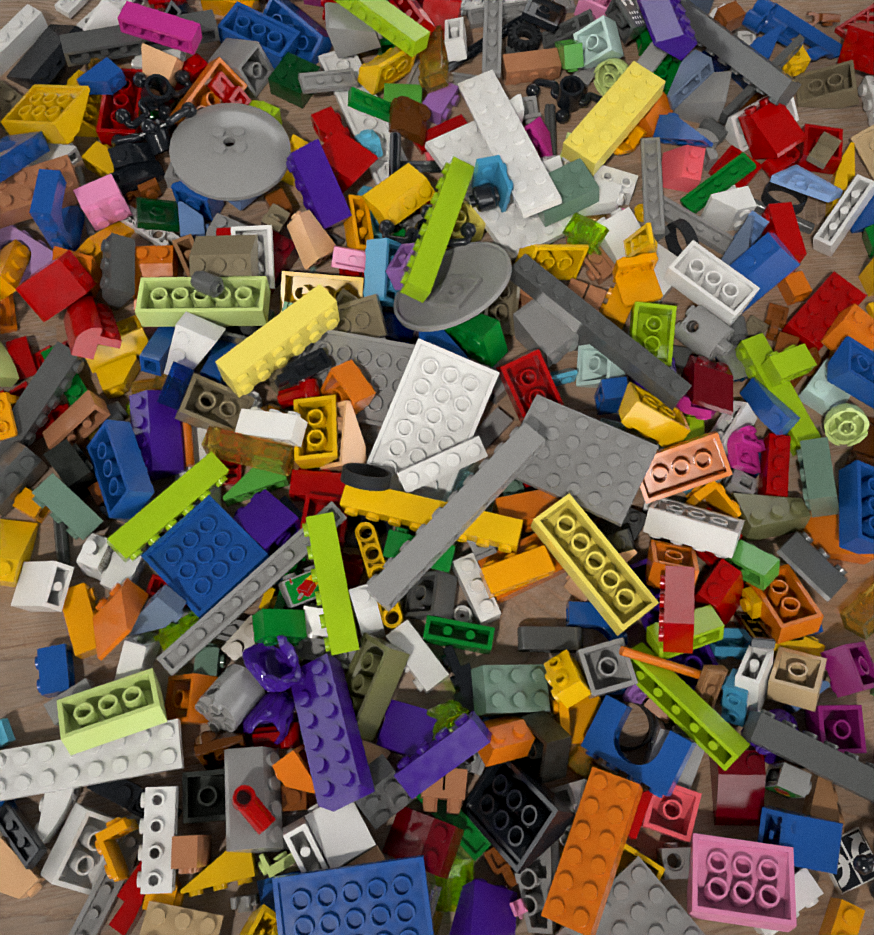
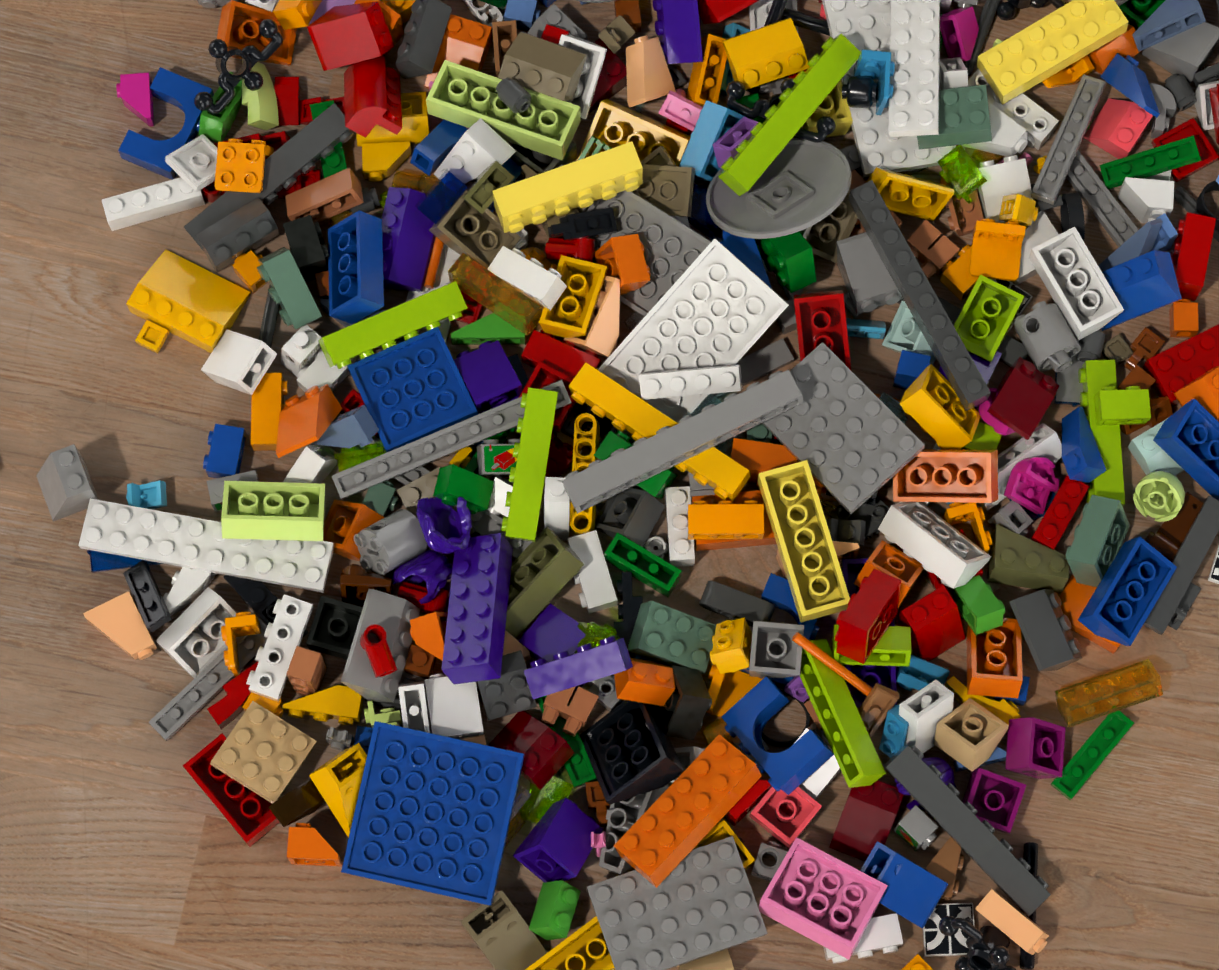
camera: 25 degrees right, 5 degrees up
black tyre [340,463,392,491] -> none
black tile [733,613,776,649] -> none
yellow plate [740,586,762,620] -> none
none -> olive slope [462,161,514,214]

